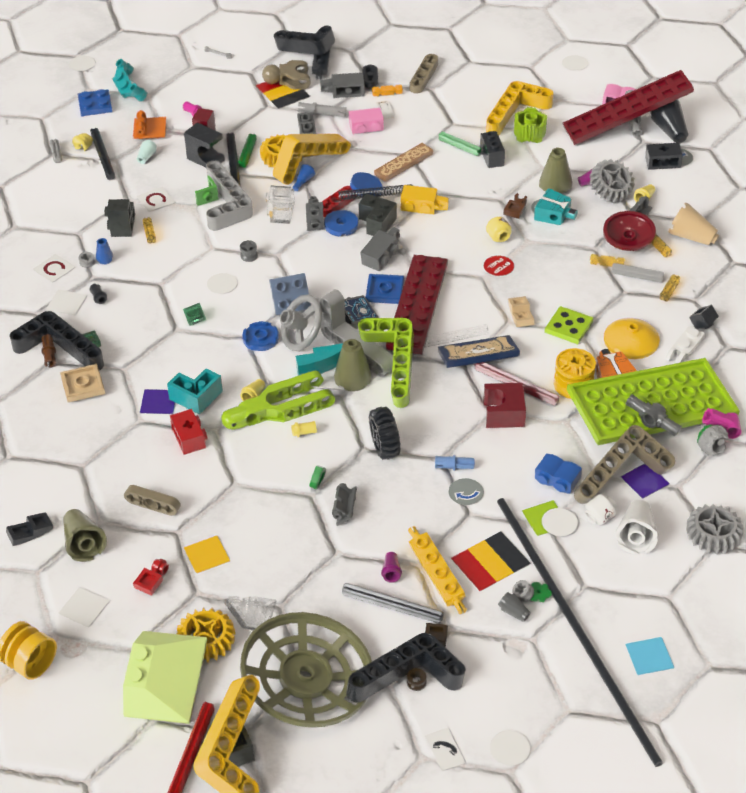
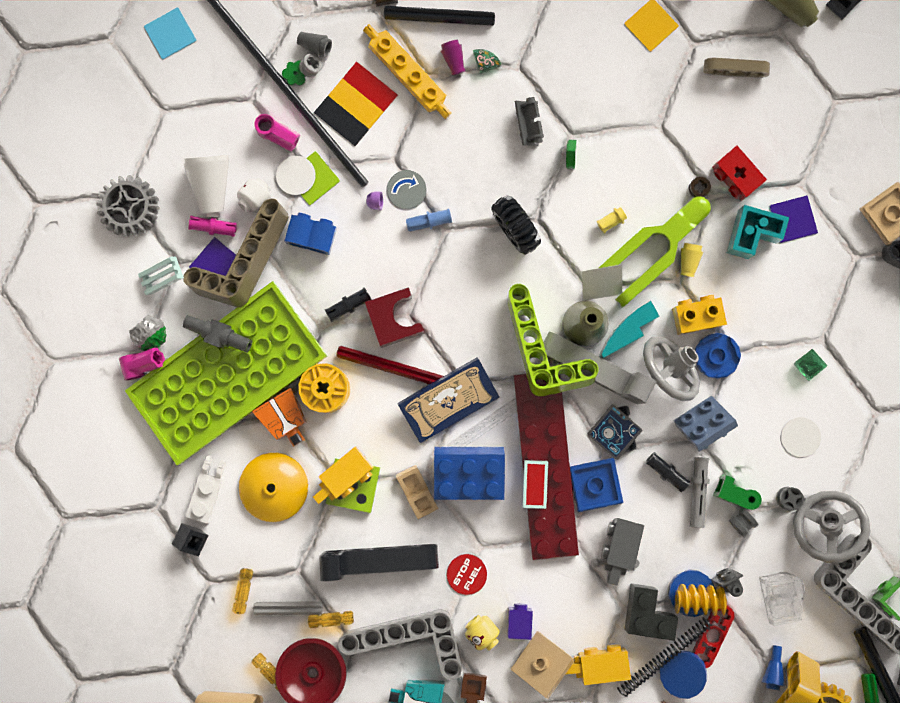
camera: 160 degrees right, 40 degrees up
none -> light aqua tile [138,256,184,295]
none -> dark pink pin [188,215,237,237]
none -> dark pink piece [254,114,301,152]
none -> yellow hinge [313,446,374,504]
none -> black beam [319,544,439,581]
none -> black pin [324,287,372,322]
none -> light grey beam [338,609,462,680]
none -> medium lavender hinge [366,191,383,210]
none -> blue brick [434,447,505,500]
none -> clear green tile [473,49,501,73]
none -> dark purple brick [507,603,533,640]
none -> tan plate [511,631,575,699]
none -> red tile [522,460,548,509]
none -> black pin [645,452,691,493]
none -> yellow brick [672,295,727,335]
none -> yellow piece [675,584,727,616]
none -> dark brown bush [688,176,711,198]
none -> light grey pin [690,457,710,528]
none -> green leg [713,474,762,510]
none -> dark grey wheel [729,508,759,537]
none -> light grey piece [793,490,871,563]

